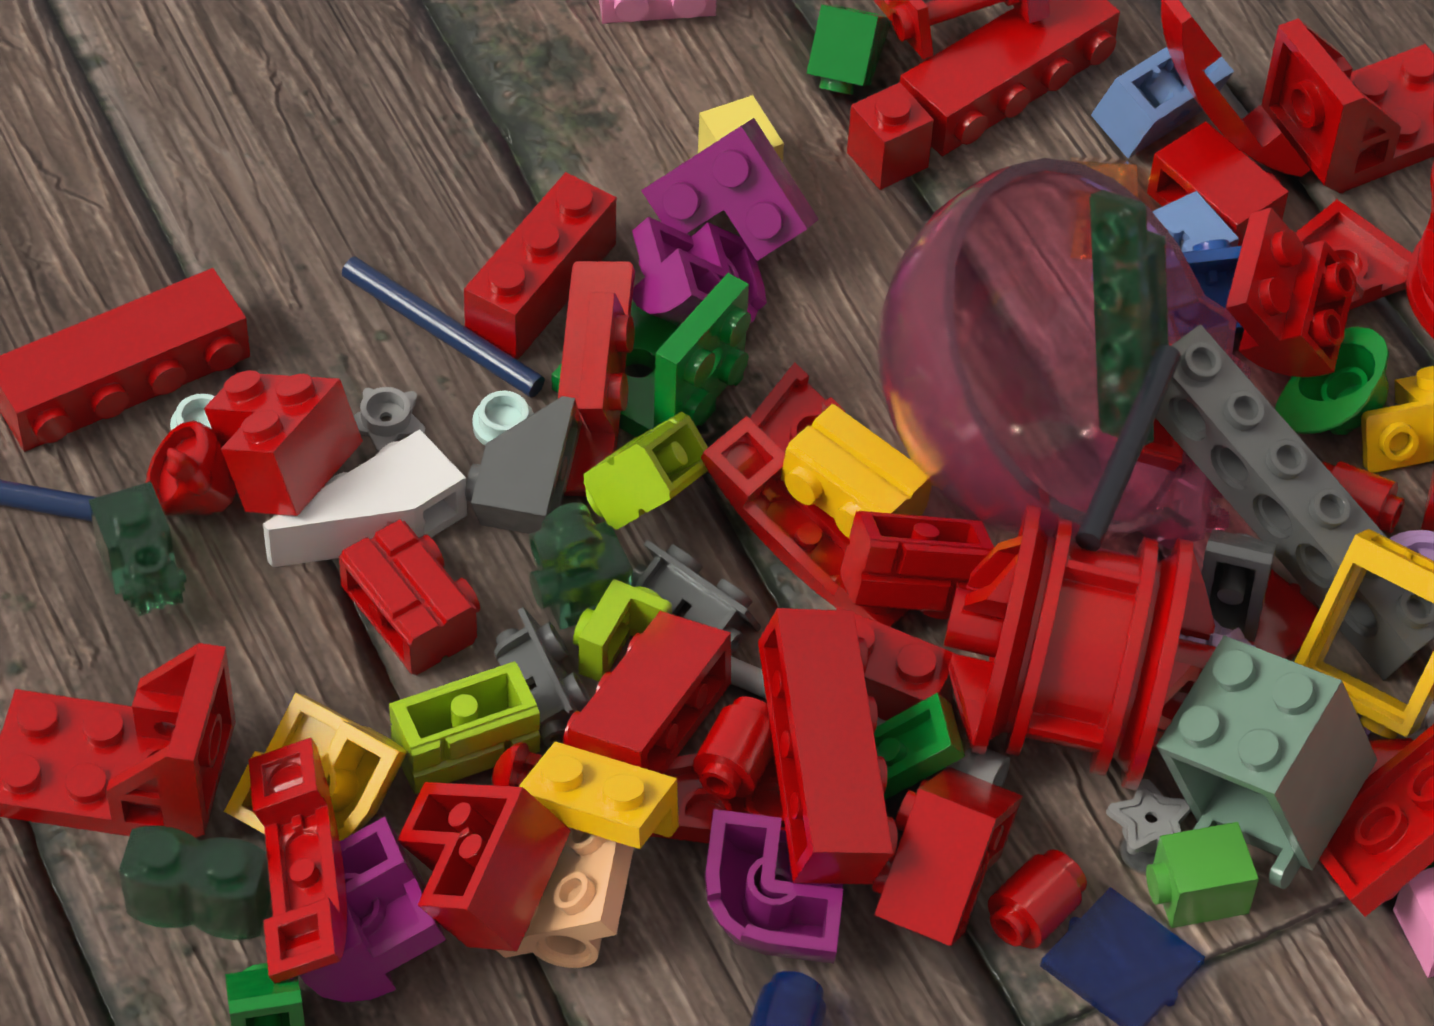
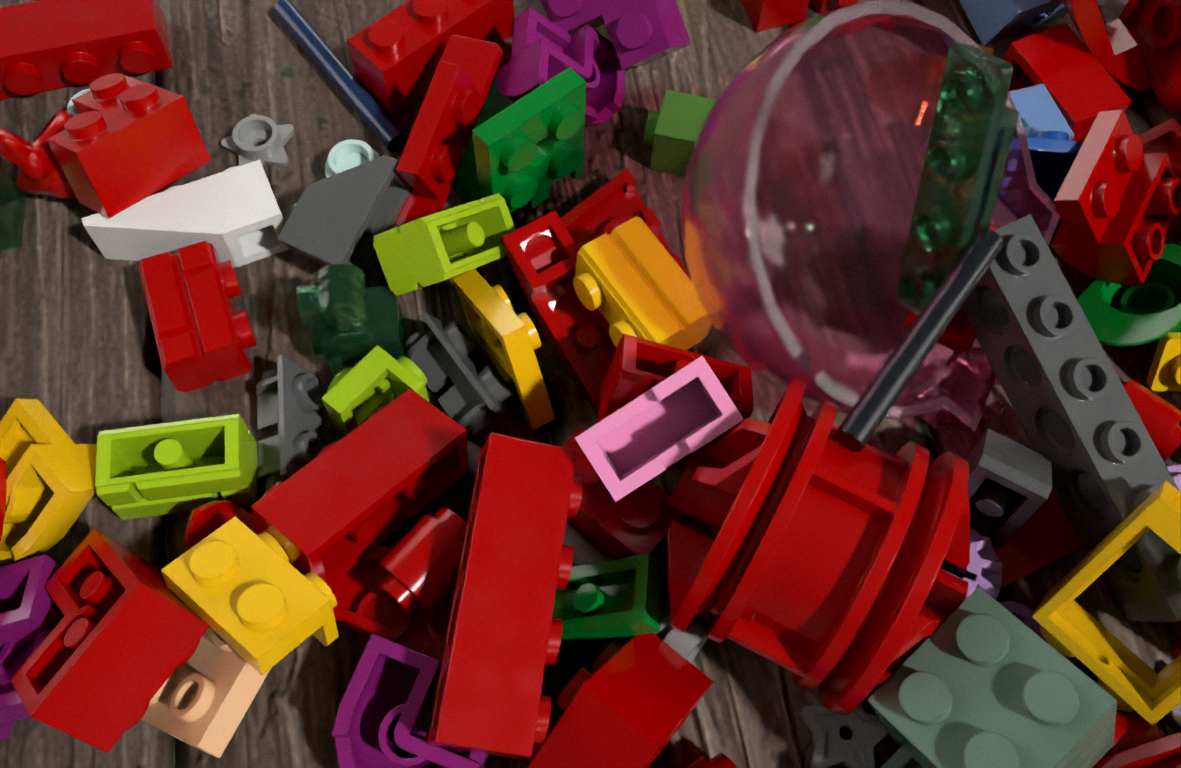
camera: 15 degrees right, 10 degrees up
none -> yellow wing [452,269,555,430]
none -> bright pink brick [575,355,744,502]
none -> bright green brick [643,89,733,183]

